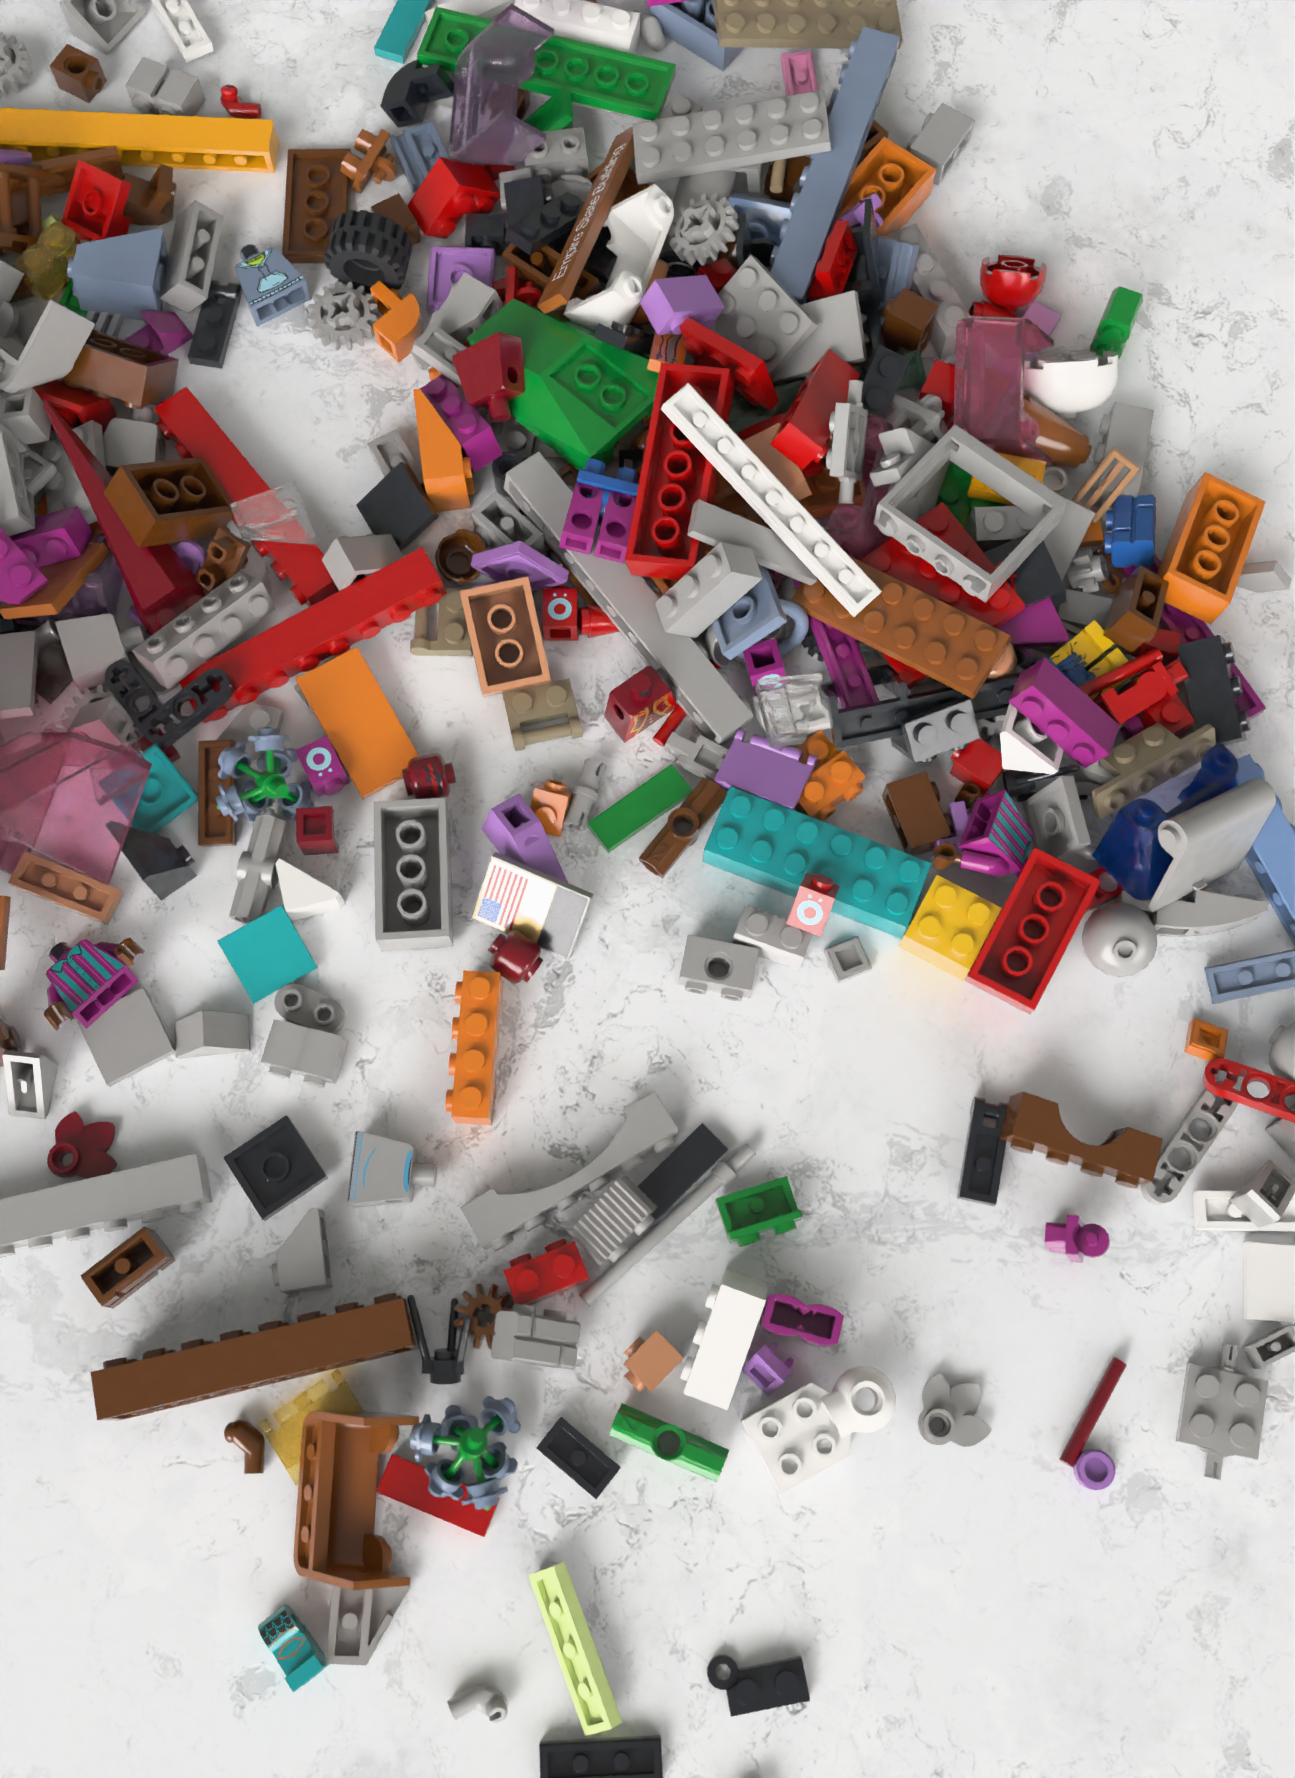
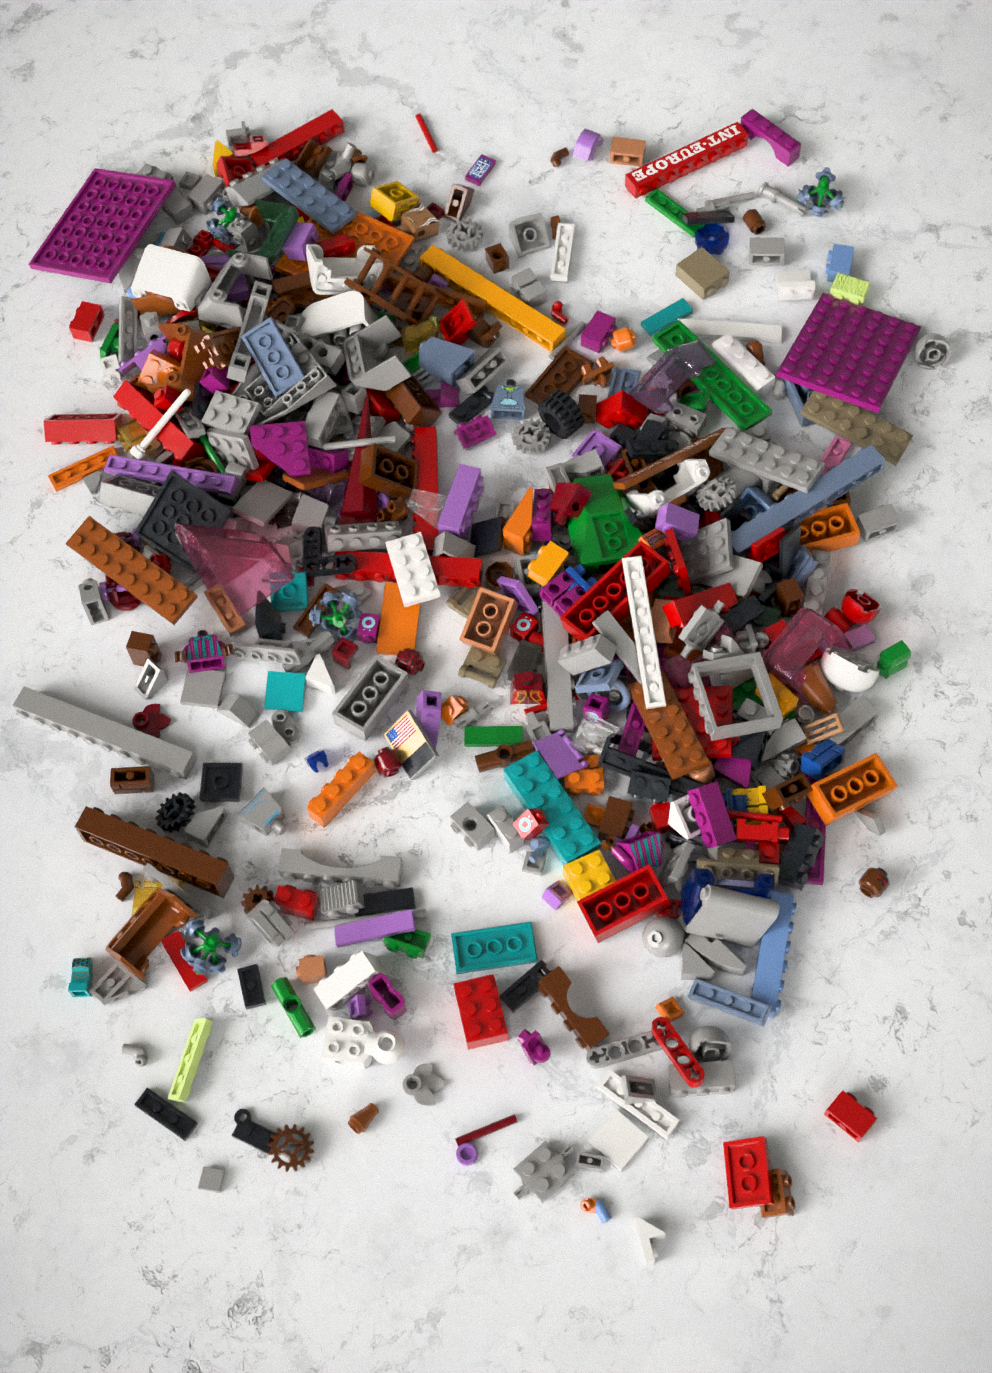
camera: 40 degrees right, 10 degrees down
orange brick [370,280,423,363] -> none
black brick [380,60,457,128] -> none
black plant [407,1295,472,1384] -> none
medium lavender tile [838,193,883,228] -> none
none -> light grey plate [143,863,214,919]
none -> black gear [155,792,196,833]
none -> light grey bracket [231,638,302,665]
none -> reddish brown gear [267,1124,314,1172]
none -> clear blue tile [304,749,328,773]
none -> light grey bar [323,435,396,451]
none -> medium lavender tile [334,909,416,948]
none -> dark orange cone [348,1103,379,1134]
none -> white plate [385,532,441,607]
none -> medium lavender brick [438,464,484,540]
none -> teal tile [451,922,538,974]
none -> magenta bracket [453,415,497,450]
none -> red brick [453,974,509,1050]
none -> clear smoke brick [507,639,544,681]
none -> light orange brick [527,541,569,586]
none -> sand blue plate [529,836,549,863]
none -> medium lavender slope [542,880,573,910]
none -> light grey bar [549,321,586,360]
none -> magenta brick [581,310,617,353]
none -> orange tile [583,804,605,829]
none -> orange head [610,327,637,352]
none -> light grey slope [681,943,715,981]

